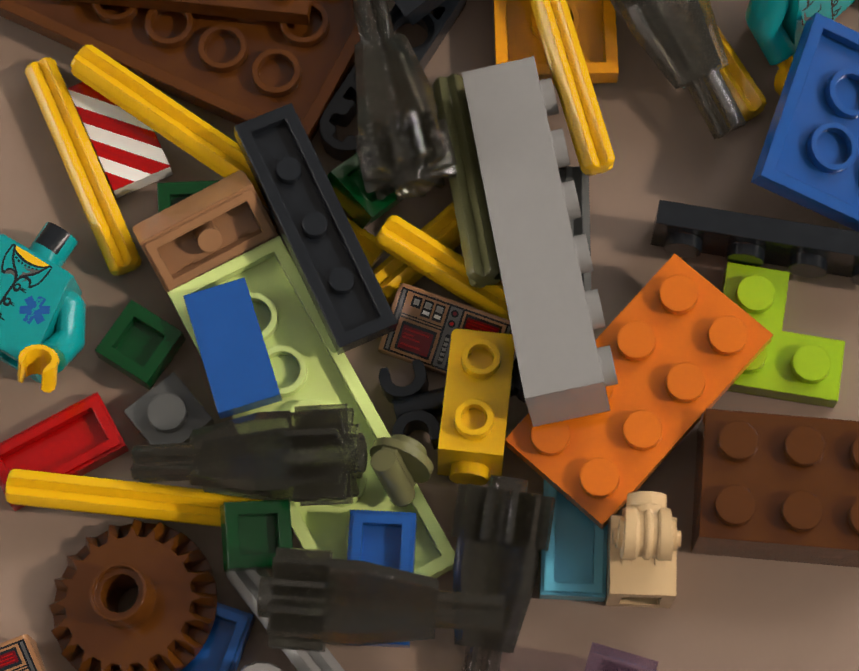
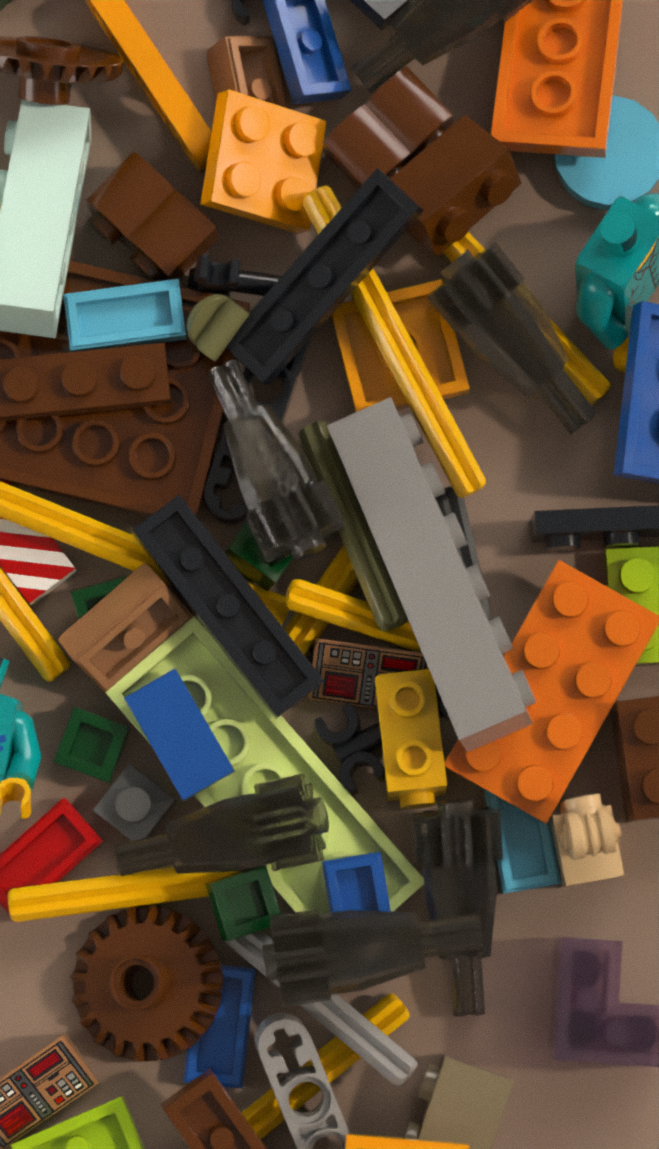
camera: 15 degrees left, 10 degrees up
olive plate [370,434,434,507] -> none

